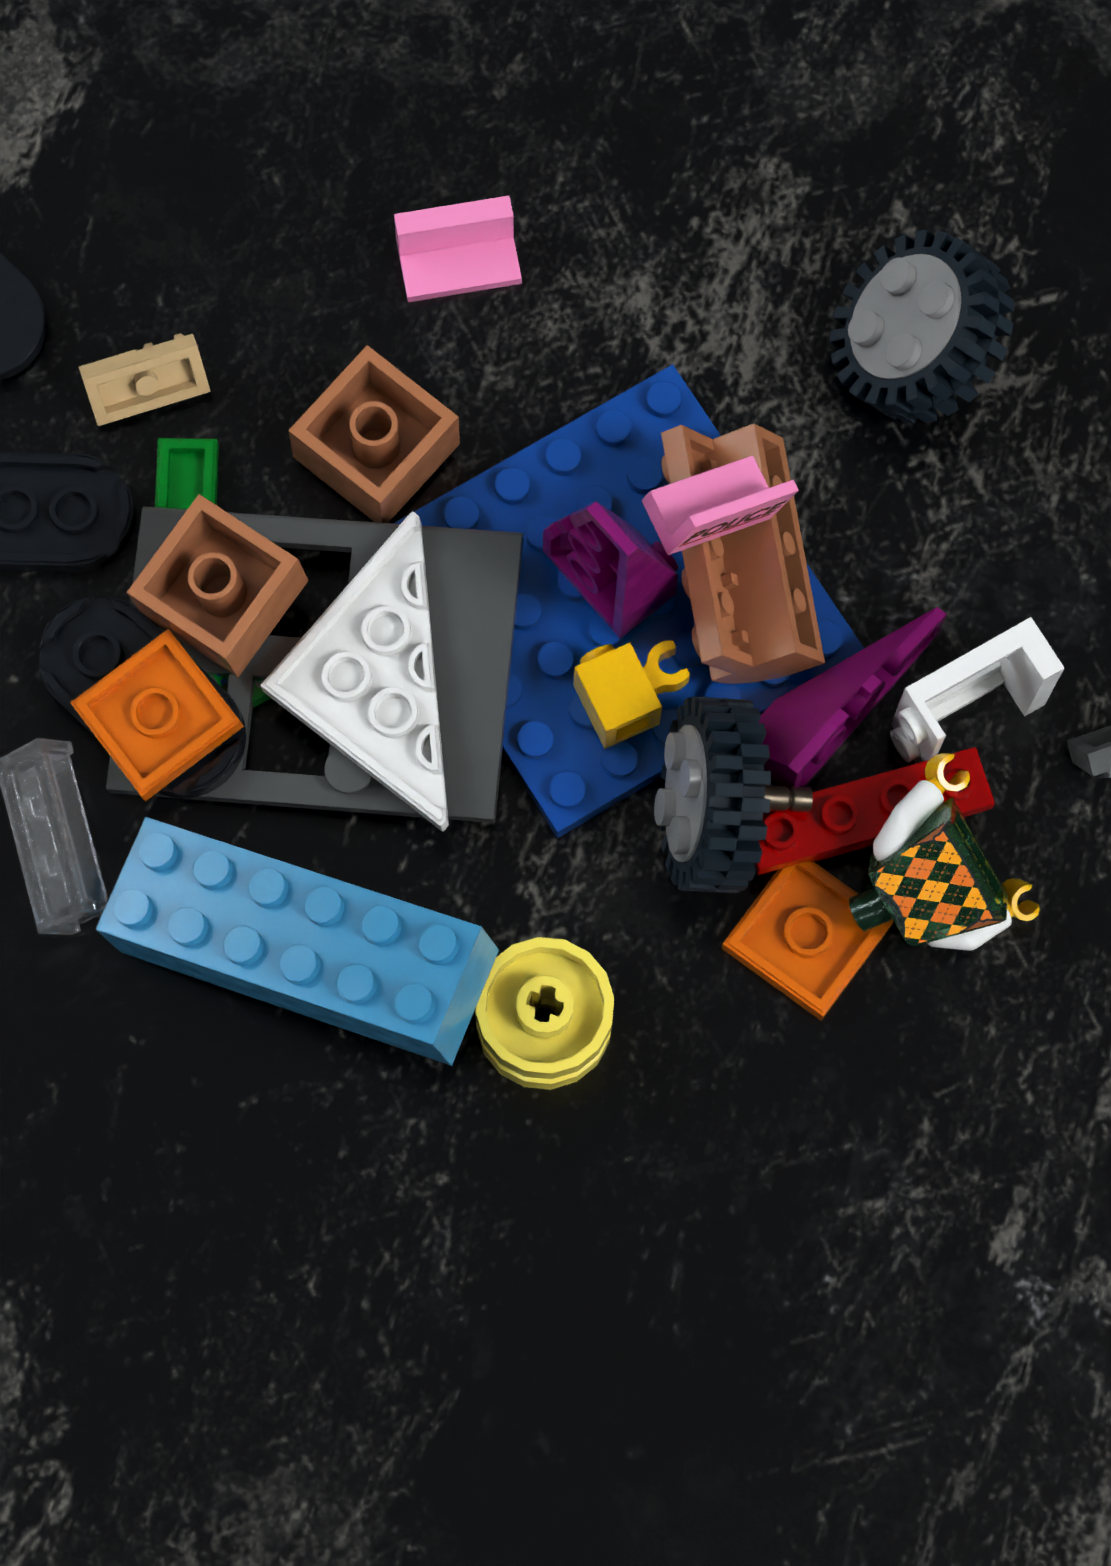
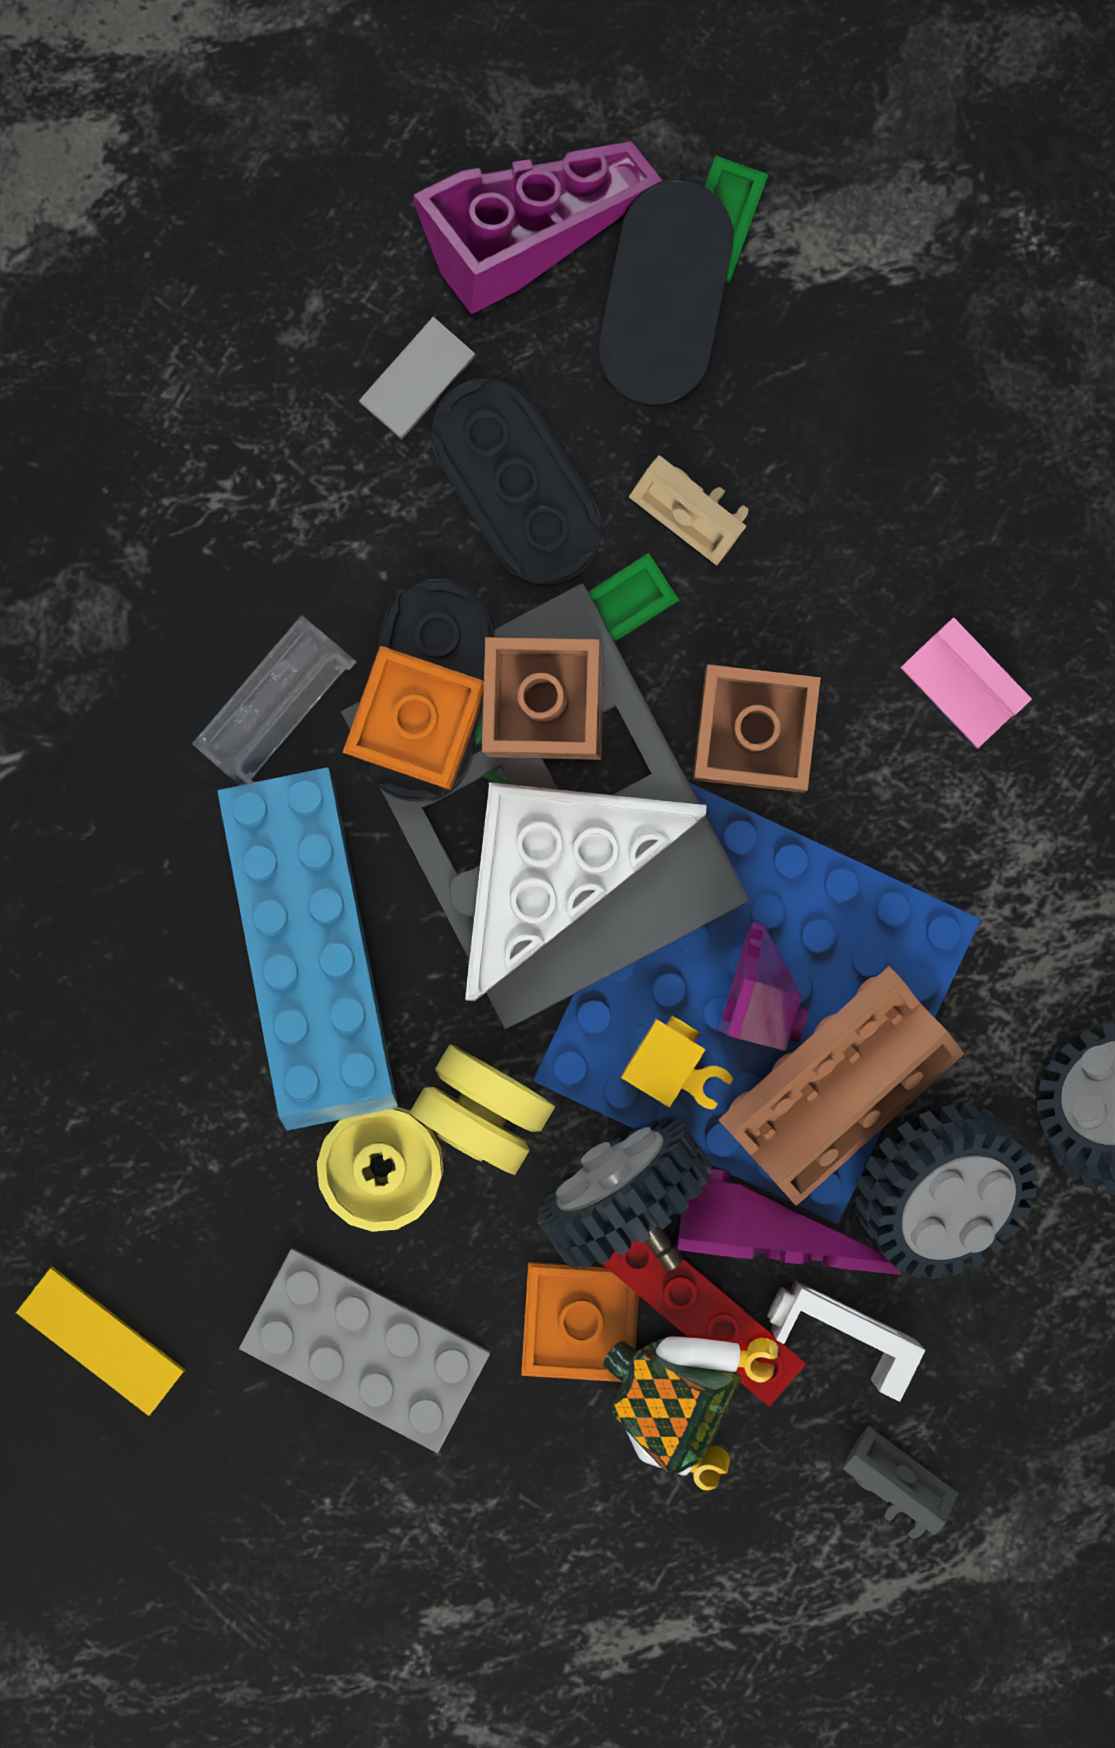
camera: 60 degrees right, 15 degrees up
bright pink panel [641,456,799,555] -> none
none -> yellow tile [16,1267,185,1416]
none -> light grey plate [239,1247,491,1453]
none -> light yellow wheel [409,1044,555,1175]
none -> wheel [856,1105,1037,1279]

